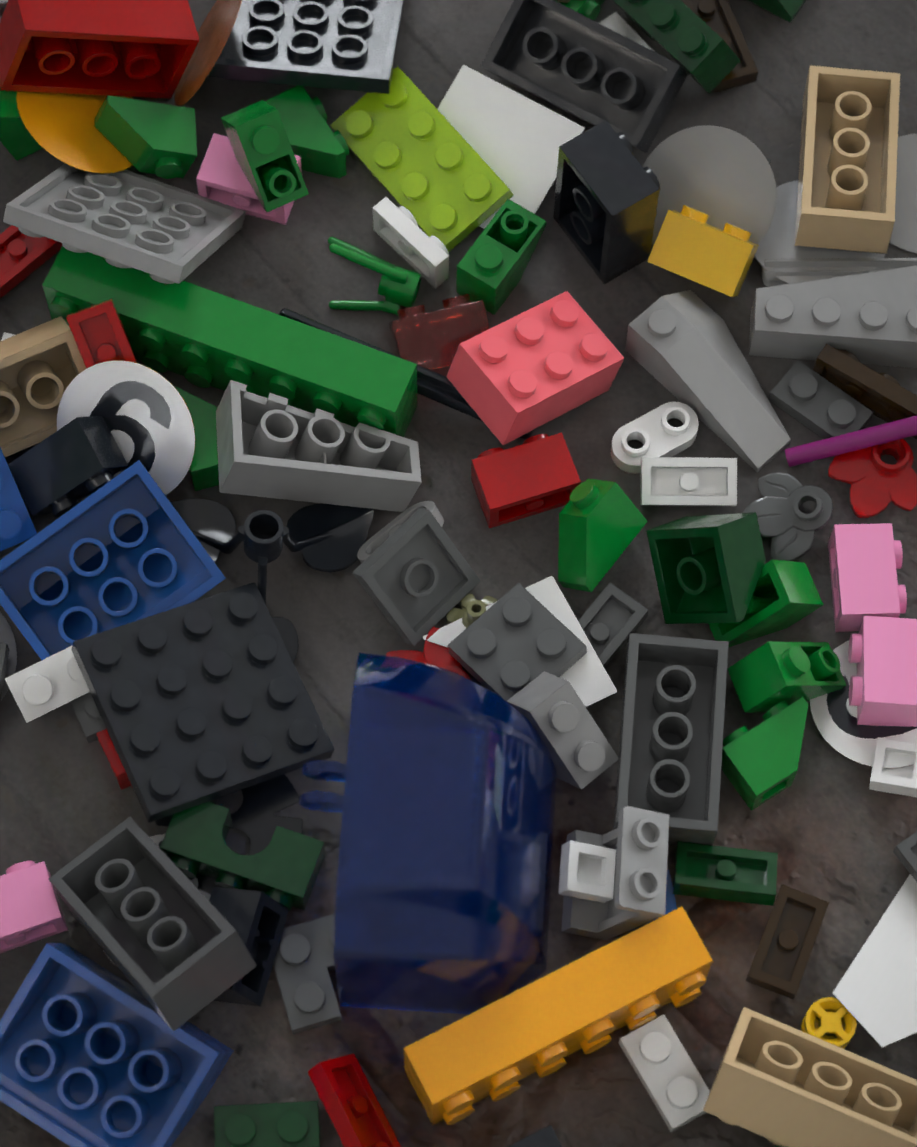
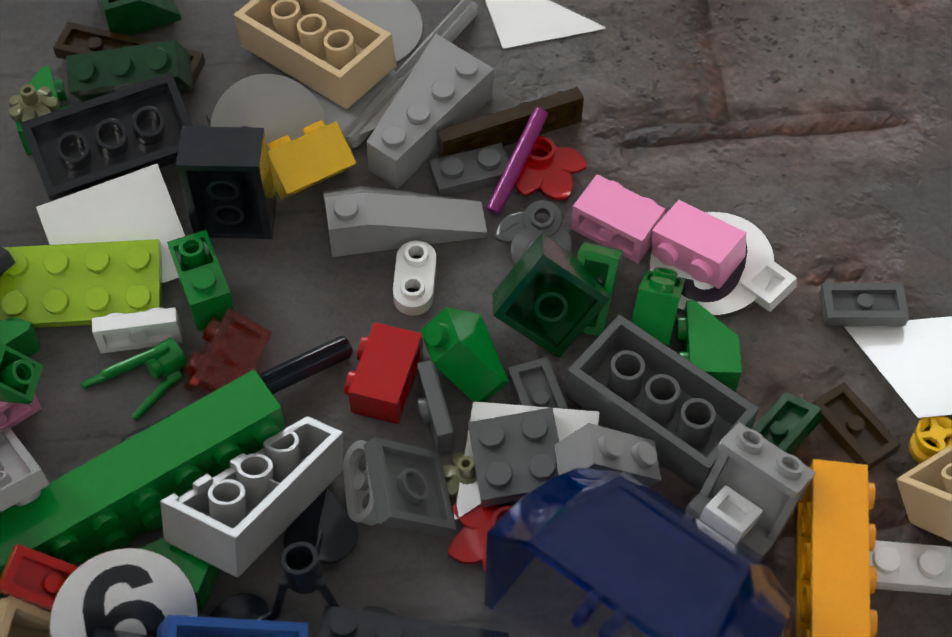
camera: 55 degrees left, 10 degrees down
coral brick [446,291,624,446] -> none
white plate [640,457,737,506] -> none
none -> dark grey plate [416,360,454,456]

